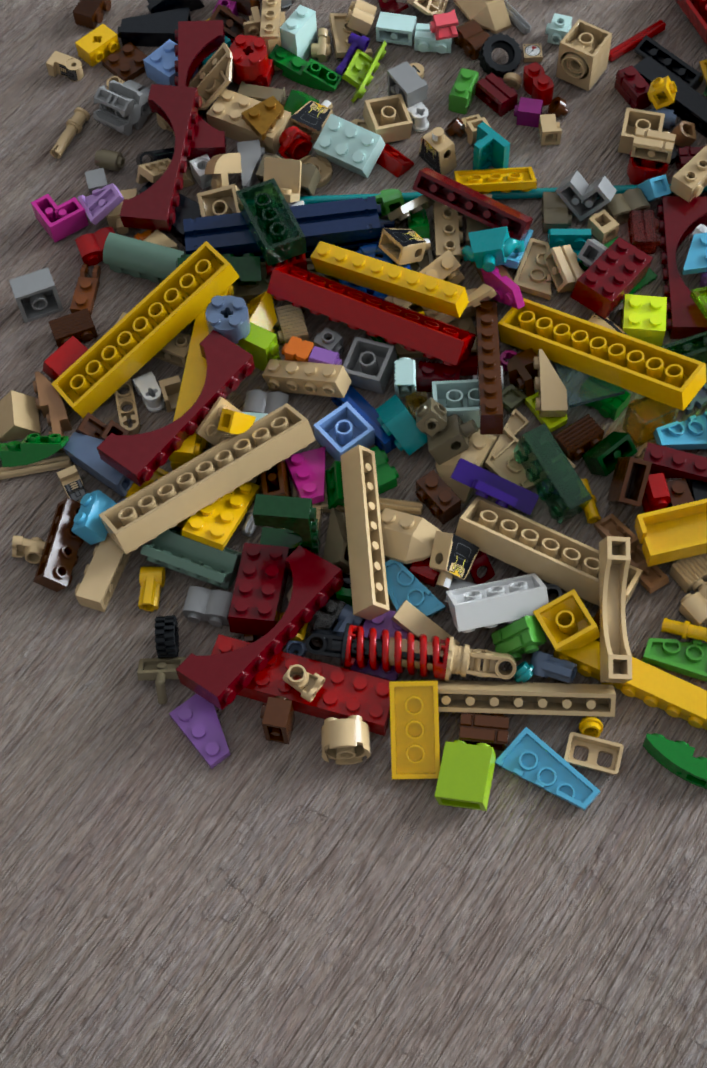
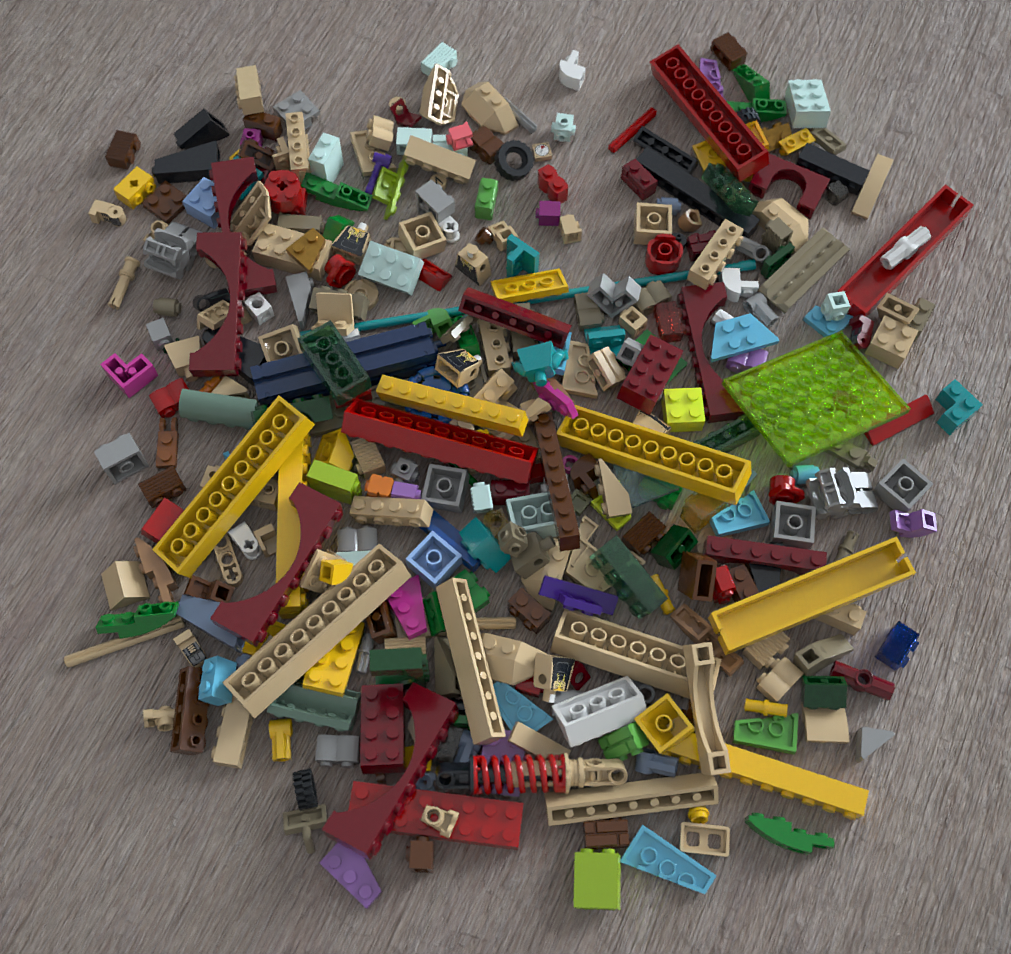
camera: 15 degrees left, 5 degrees up
lavender wing [77,183,124,225] -> none
tan brick [205,153,242,189] -> none
sand blue brick [205,295,251,344] -> none
tan plate [311,28,332,62] -> none
tan brick [321,715,370,765] -> none
yellow plate [389,680,440,779] -> none
dark red brick [475,73,518,117] -> none
tan tile [503,72,522,90] -> none
teal plate [514,661,534,683] -> none
reddish brown tile [548,97,568,118] -> none
tan brick [556,19,612,91] -> none
tan brick [630,128,676,164] -> none
medium azure panel [637,174,671,202] -> none
yellow brick [647,76,677,110] -> none
none -> tan brick [402,135,476,184]

